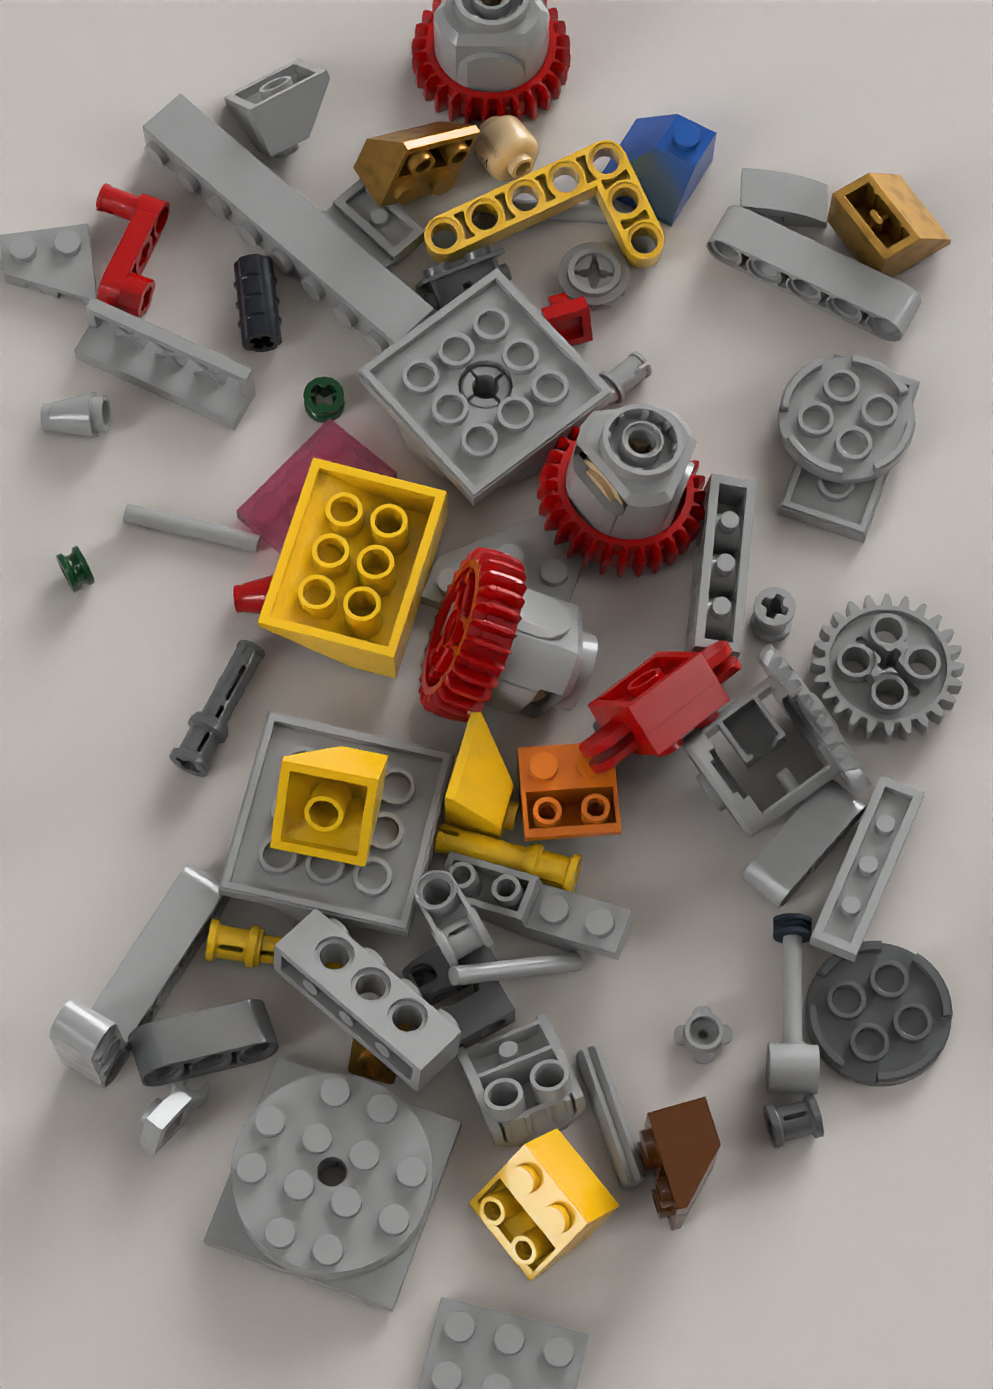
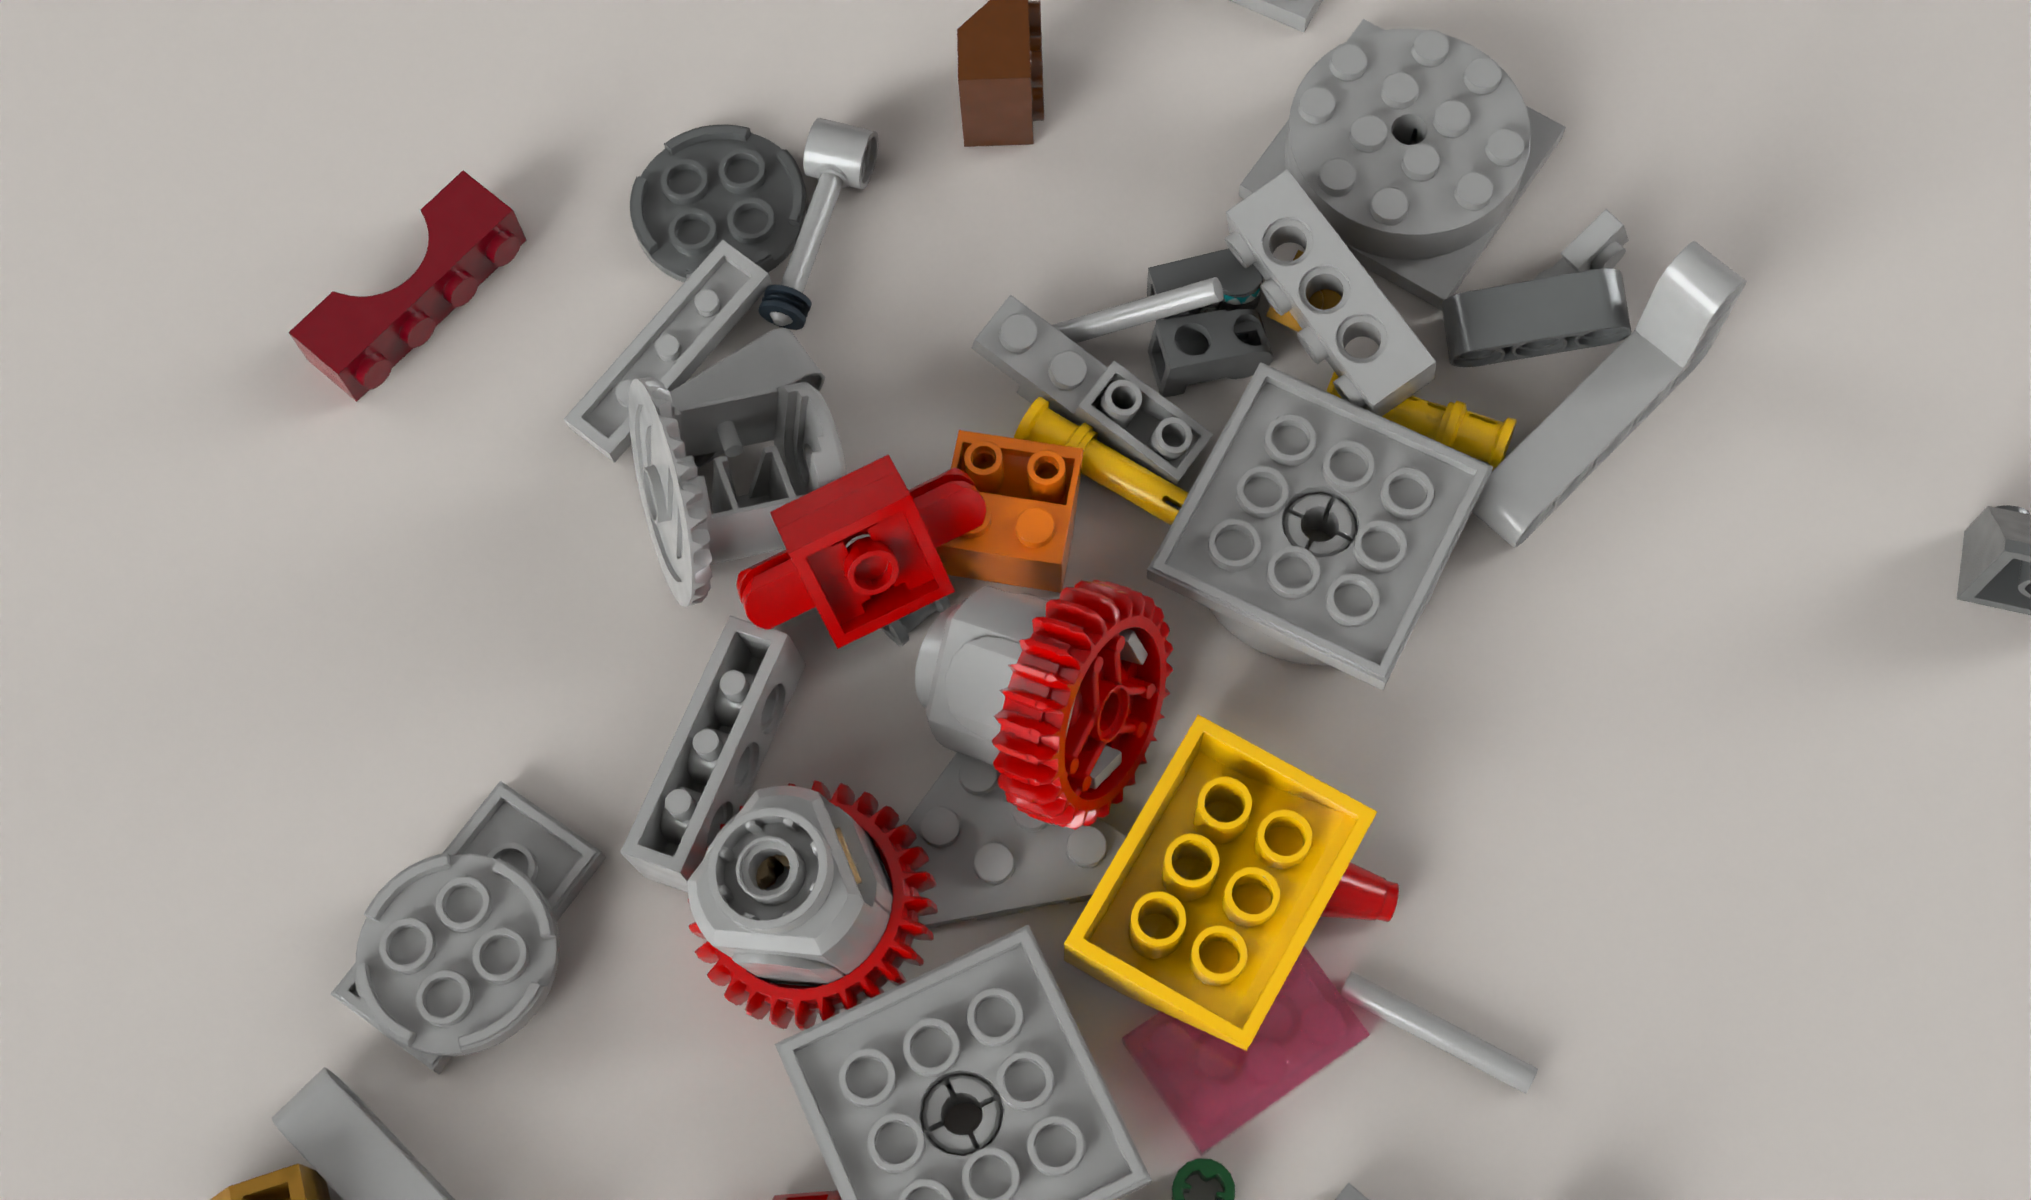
camera: 160 degrees left, 0 degrees up
dark green bush [56,546,95,593] -> none
dark grey pin [169,639,266,777] -> none
yellow slope [270,746,389,867] -> none
light grey piece [414,870,495,967] -> none
yellow slope [445,712,520,840] -> none
light grey slope [456,1013,587,1147] -> none
yellow slope [469,1128,620,1282] -> none
light grey axle [576,1045,646,1189] -> none
light grey pin [599,351,652,405] -> none
light grey plate [674,1006,733,1064] -> none
light grey bush [750,587,796,644] -> none
dark grey bush [763,1093,824,1149] -> none
light grey gear [810,594,965,743] -> none

